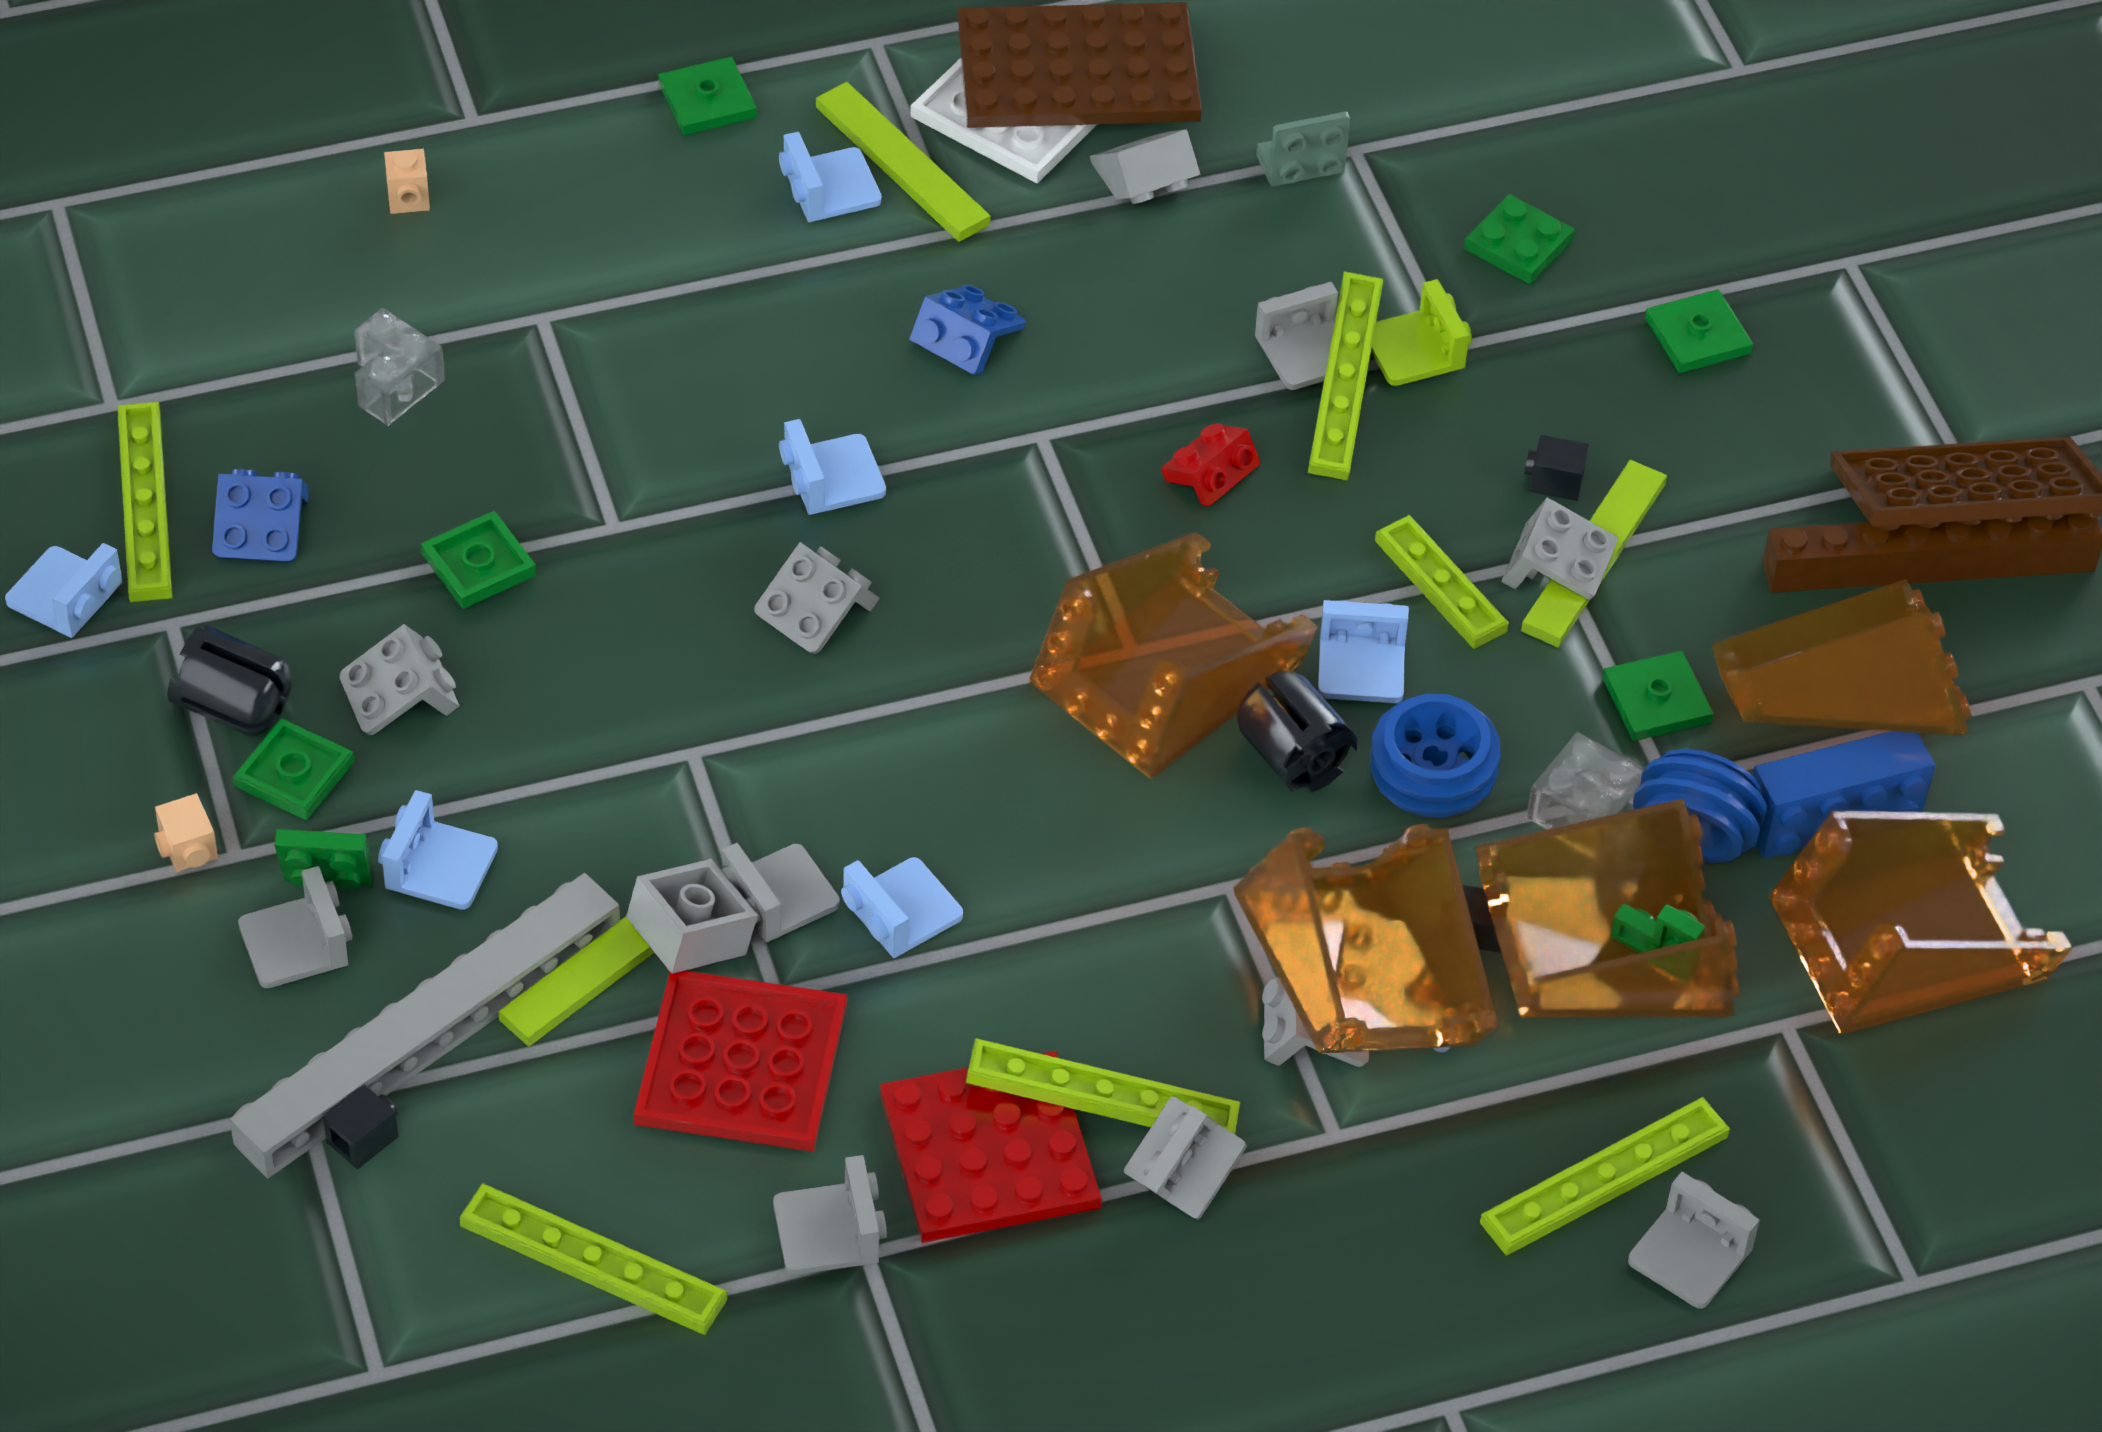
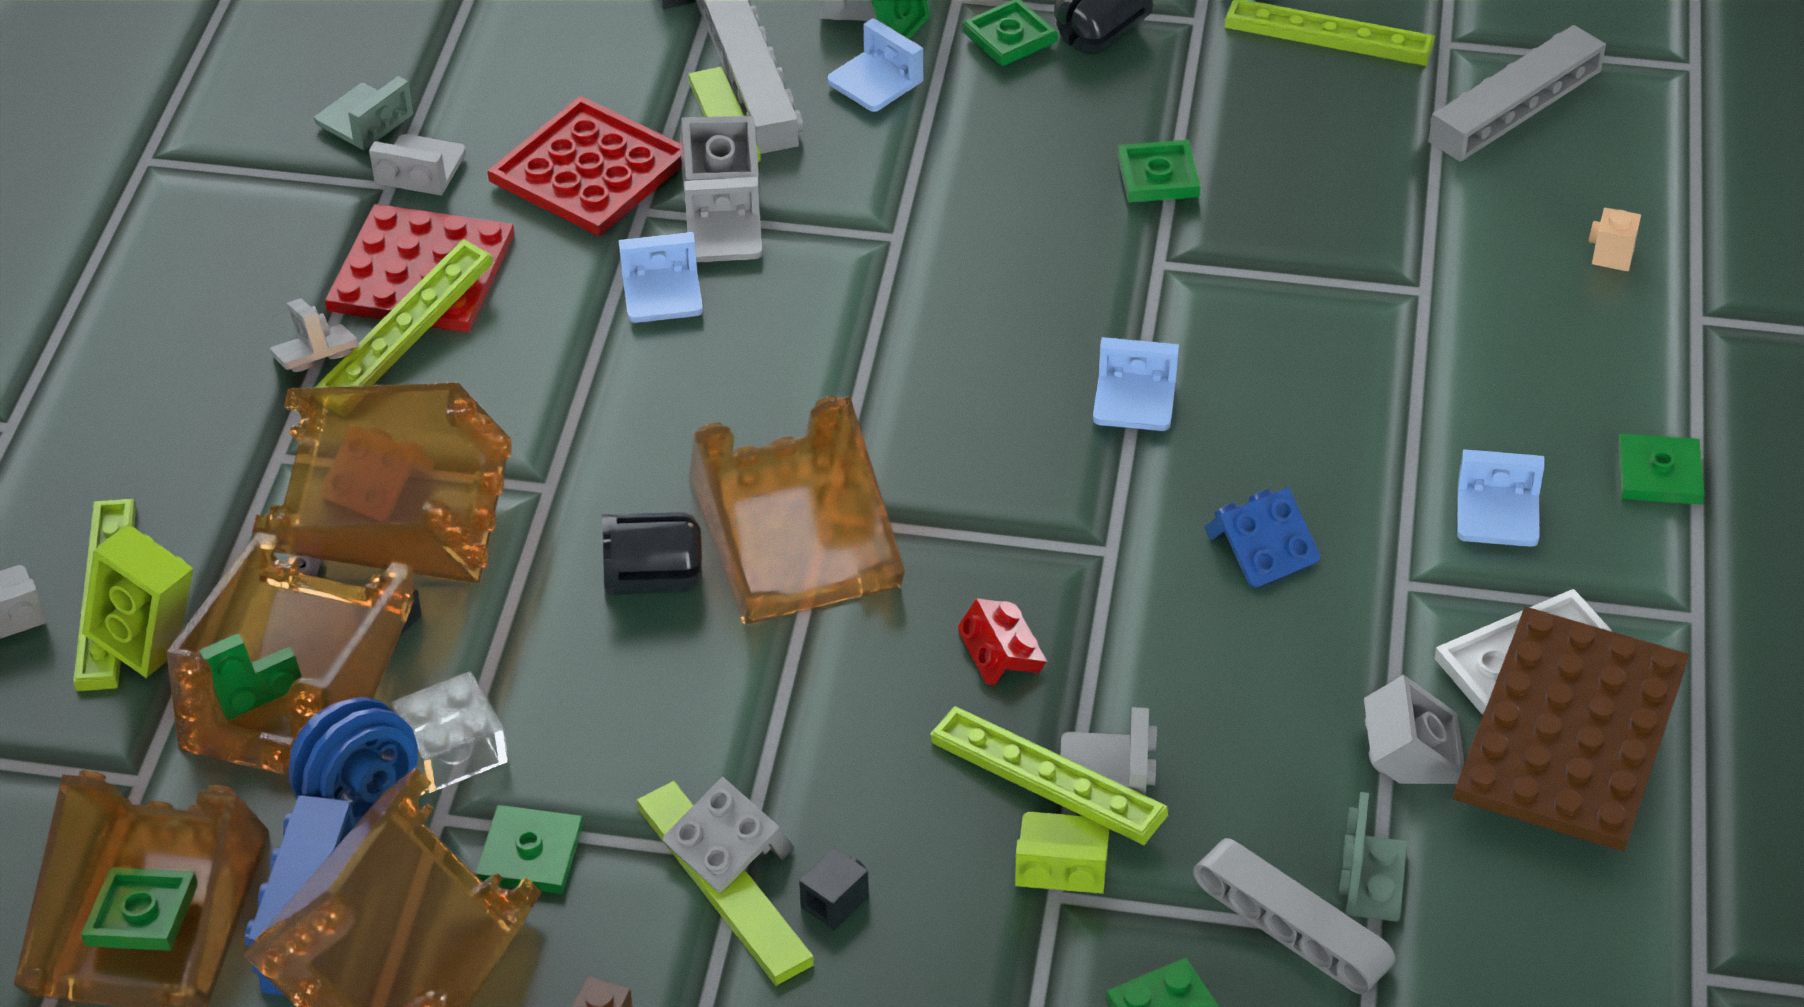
camera: 120 degrees right, 5 degrees down
blue bracket [212,469,309,562] -> none
light grey bracket [340,624,459,735] -> none
clear brick [354,308,445,426] -> none
lime tile [459,1183,727,1335] -> none
light grey bracket [754,542,880,654] -> none
lime tile [816,82,990,242] -> none
light blue bracket [1318,600,1409,703] -> none
blue wheel [1370,693,1501,818] -> none
lime tile [1375,515,1509,649] -> none
none -> green plate [81,867,198,951]
none -> lime brick [82,524,193,678]
none -> sand green bracket [314,76,413,150]
none -> light grey beam [1193,838,1396,995]
none -> light grey brick [1428,25,1606,162]

